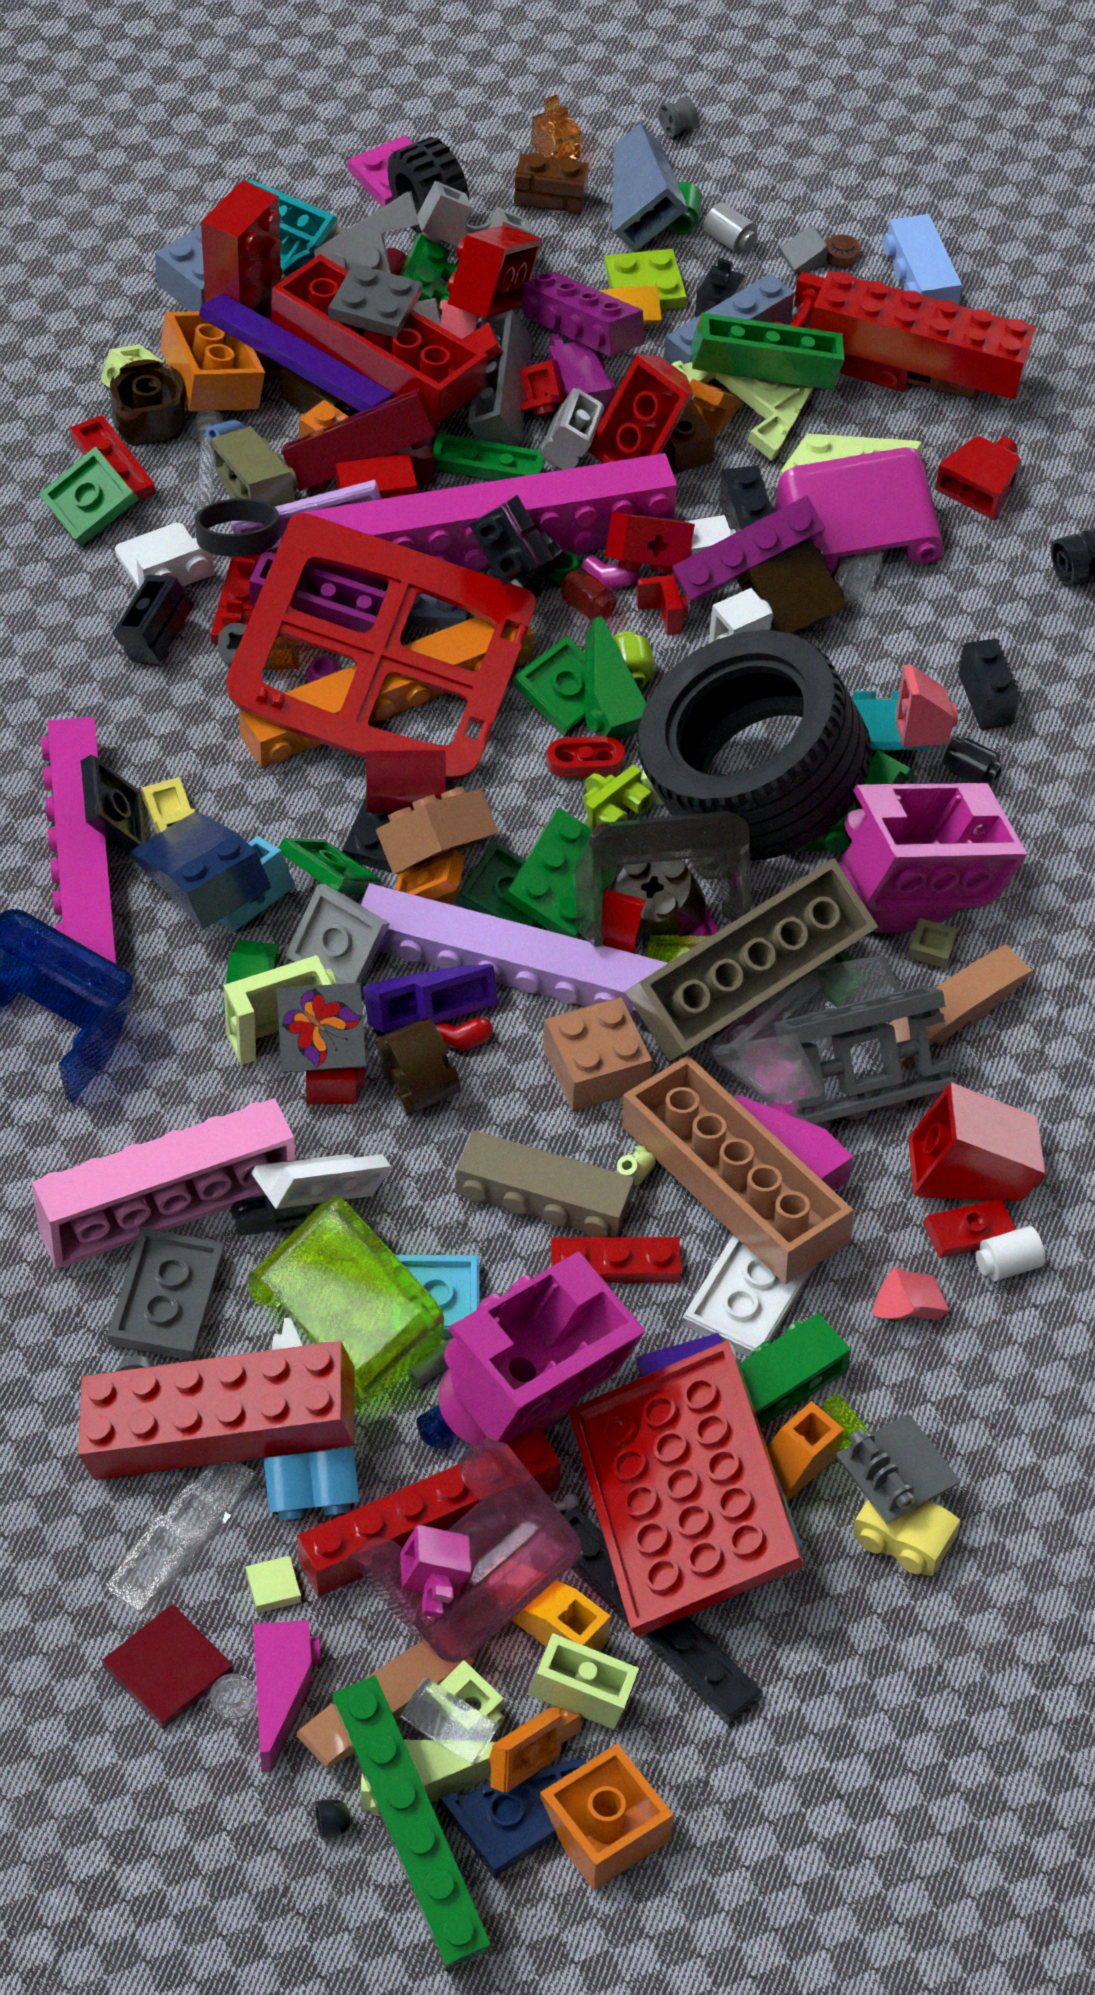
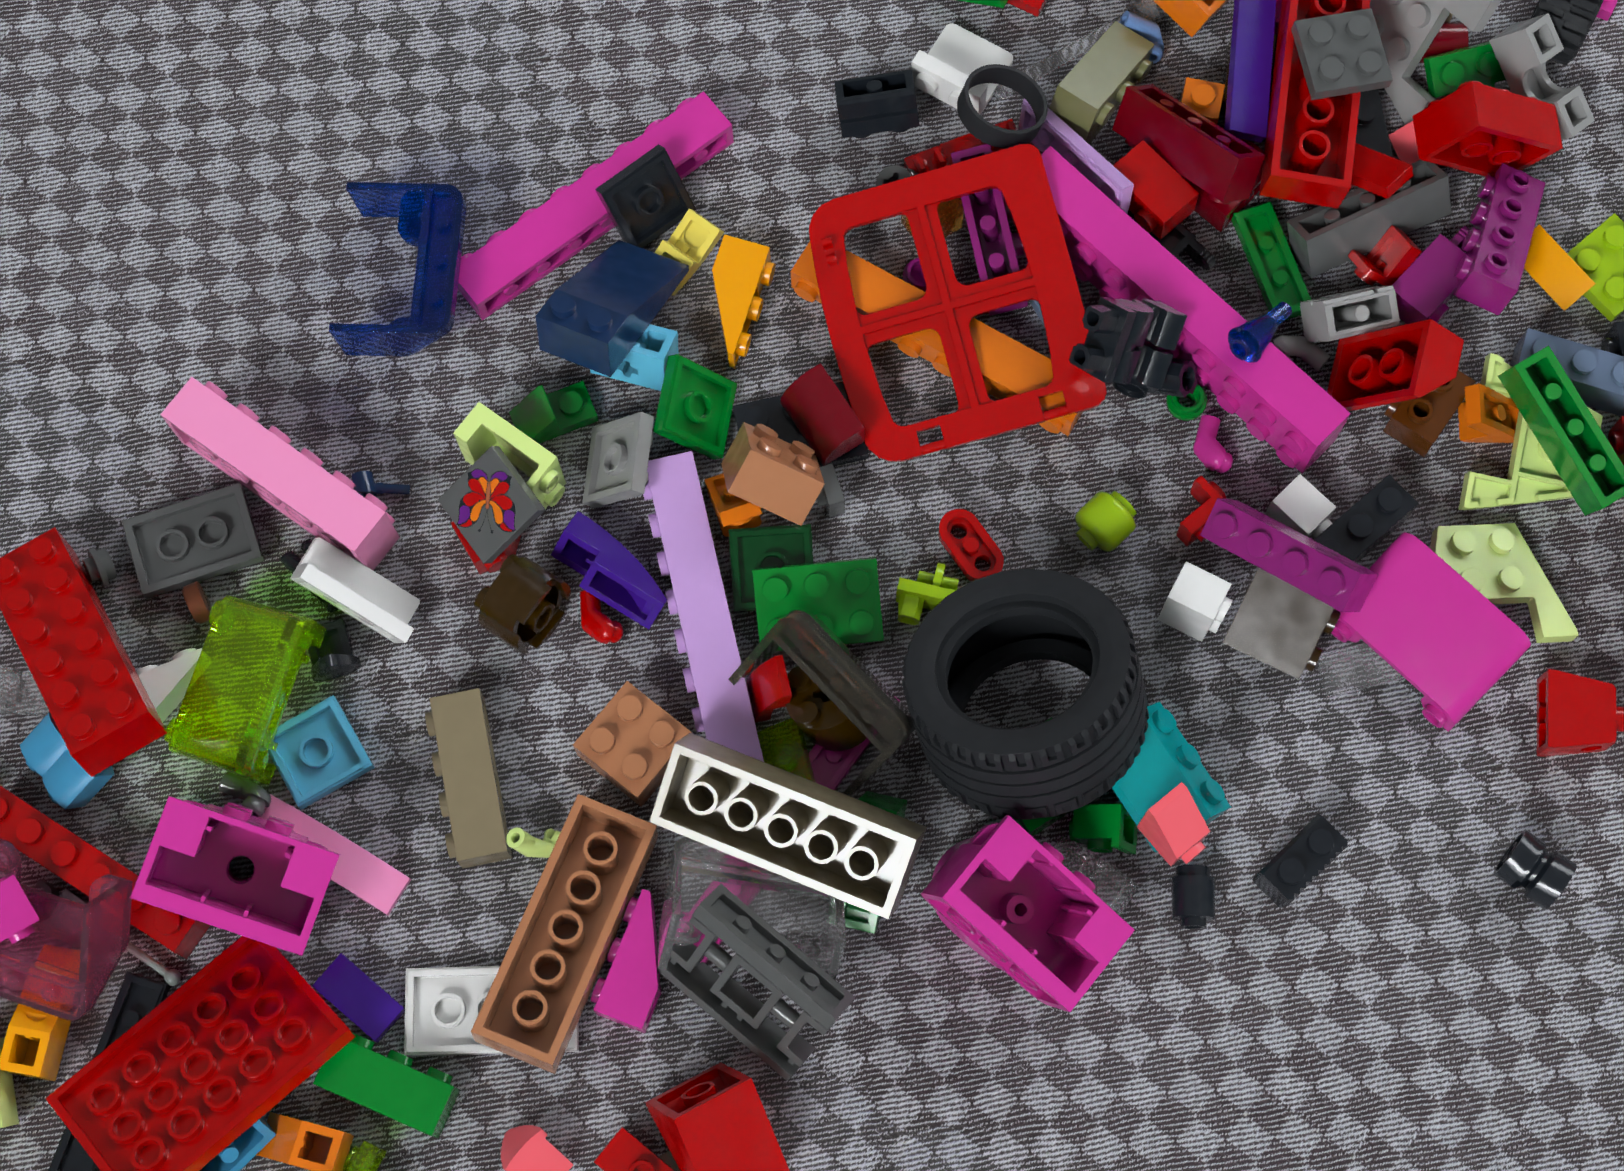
camera: 65 degrees right, 20 degrees up
green plate [511,636,586,736] -> none
red plate [551,1237,681,1283] -> none
clear red brick [561,568,617,620] -> none
green slope [584,616,646,740] -> none
red brick [605,511,695,574] -> none
nougat slope [878,944,1034,1067] -> none
olive plate [907,918,958,969] -> none
none -> copper tile [182,581,214,624]
none -> light orange slope [712,234,776,369]
none -> clear blue cone [1228,302,1292,363]

